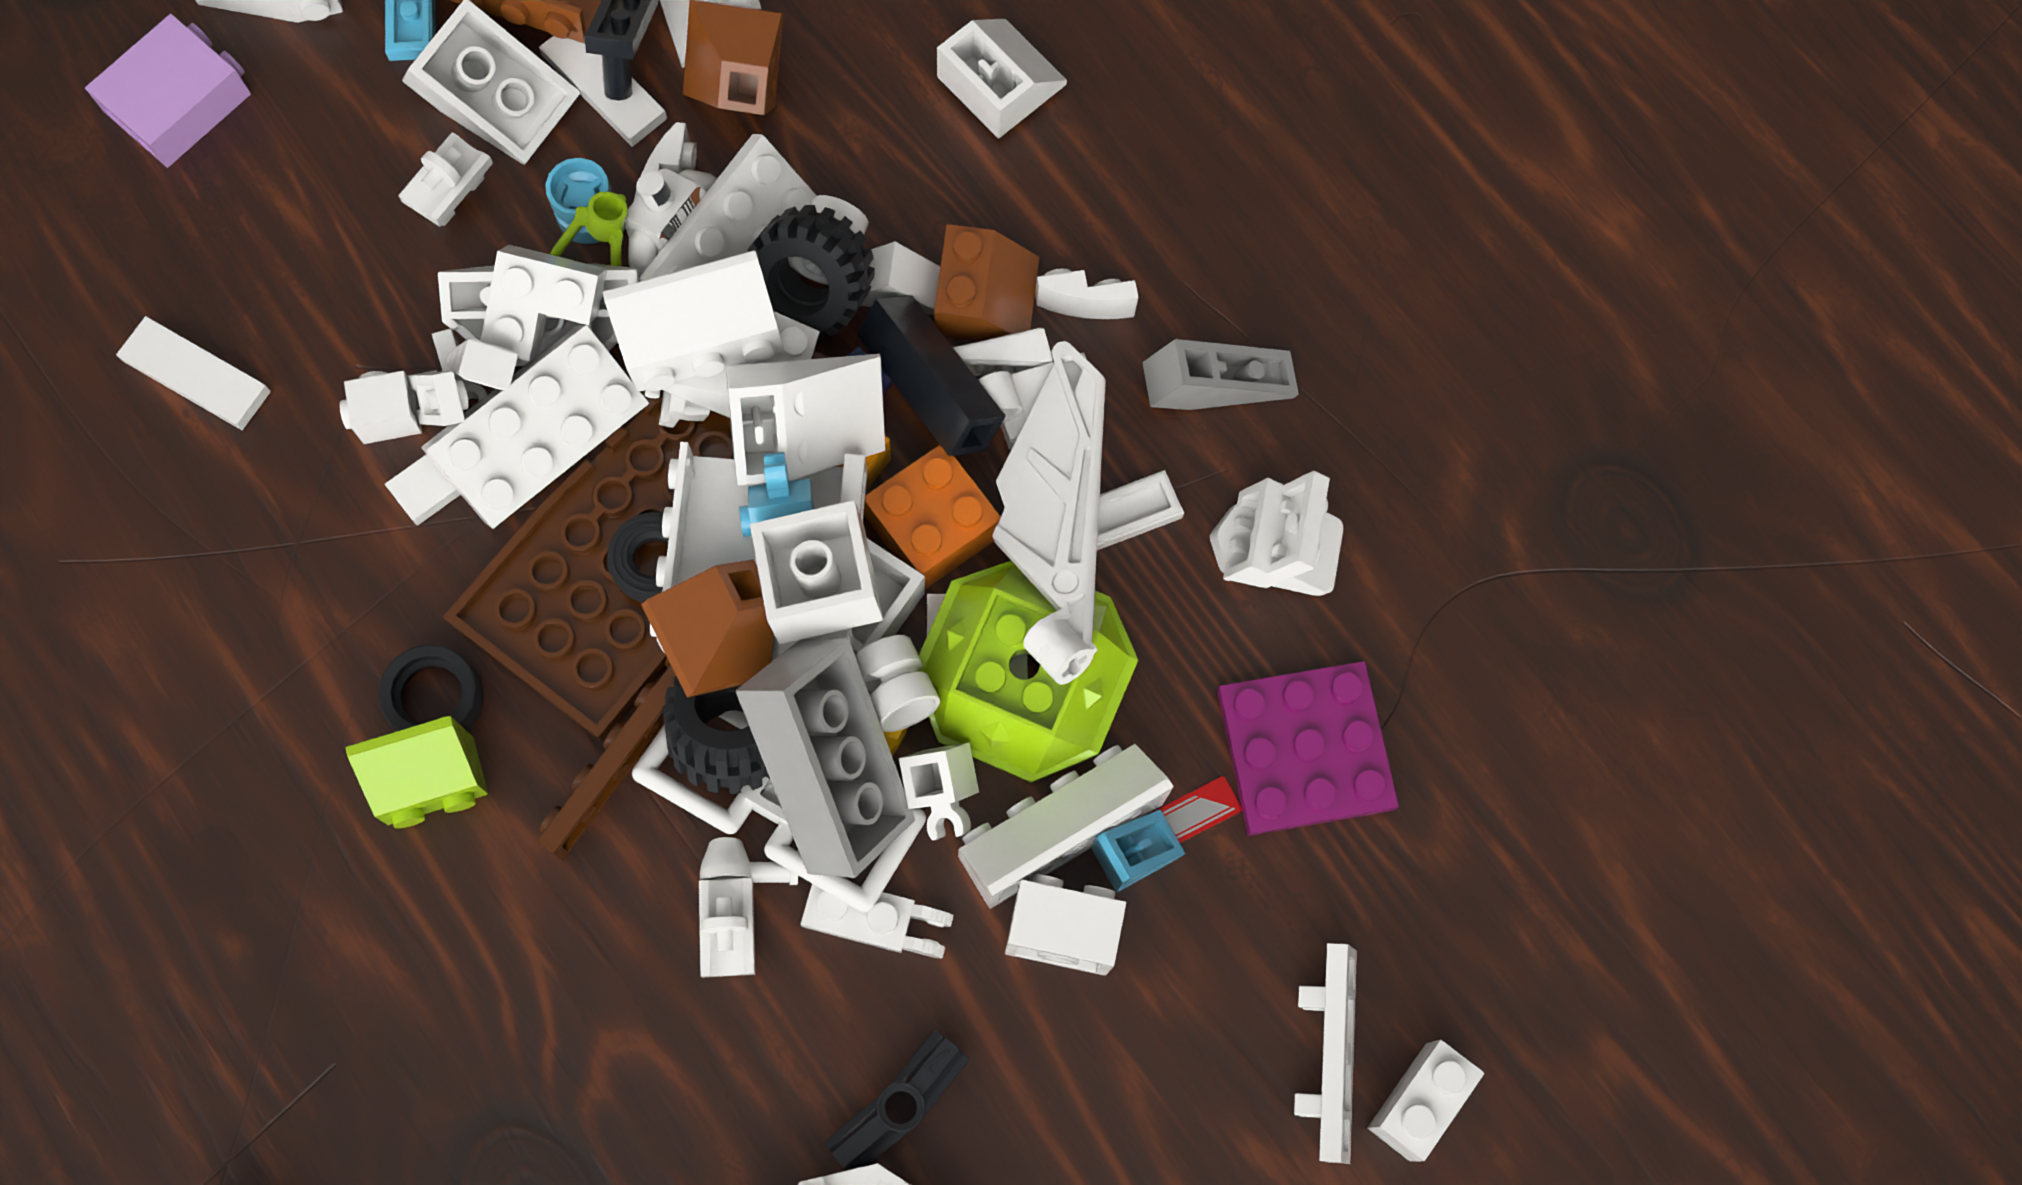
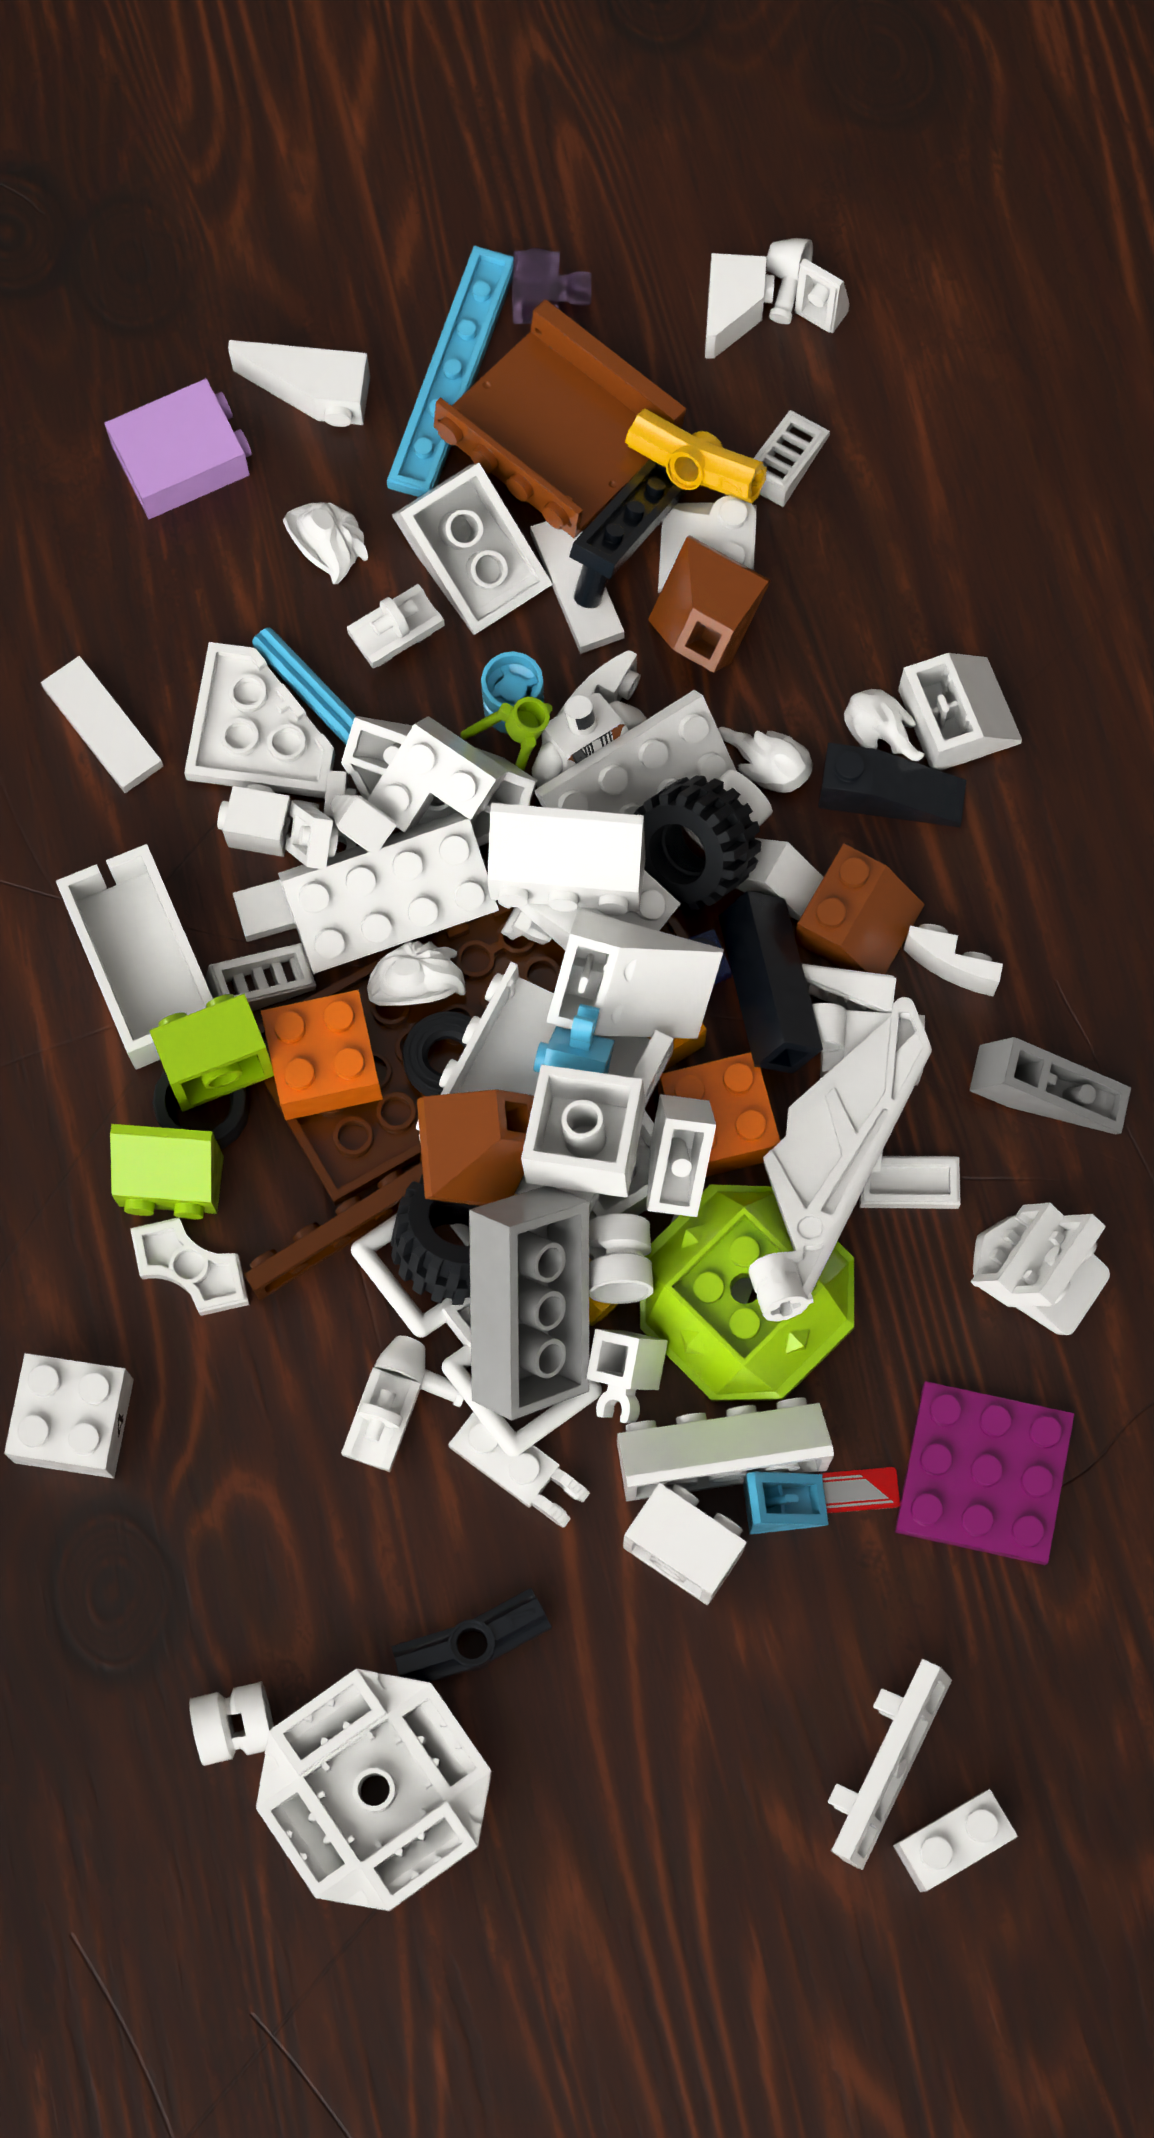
camera: 30 degrees right, 0 degrees up
none -> white brick [4,1353,134,1478]
none -> white piece [56,844,213,1070]
none -> white tile [130,1217,250,1316]
none -> lime brick [149,993,274,1112]
none -> white plate [184,642,335,798]
none -> white slope [205,943,316,1011]
none -> medium azure axle [252,627,356,745]
none -> orange brick [261,990,383,1120]
none -> white hat [283,502,368,585]
none -> white hat [367,941,466,1006]
none -> white slope [647,1094,716,1217]
none -> white piece [718,727,813,793]
none -> black slope [818,743,967,827]
none -> white piece [844,689,925,761]

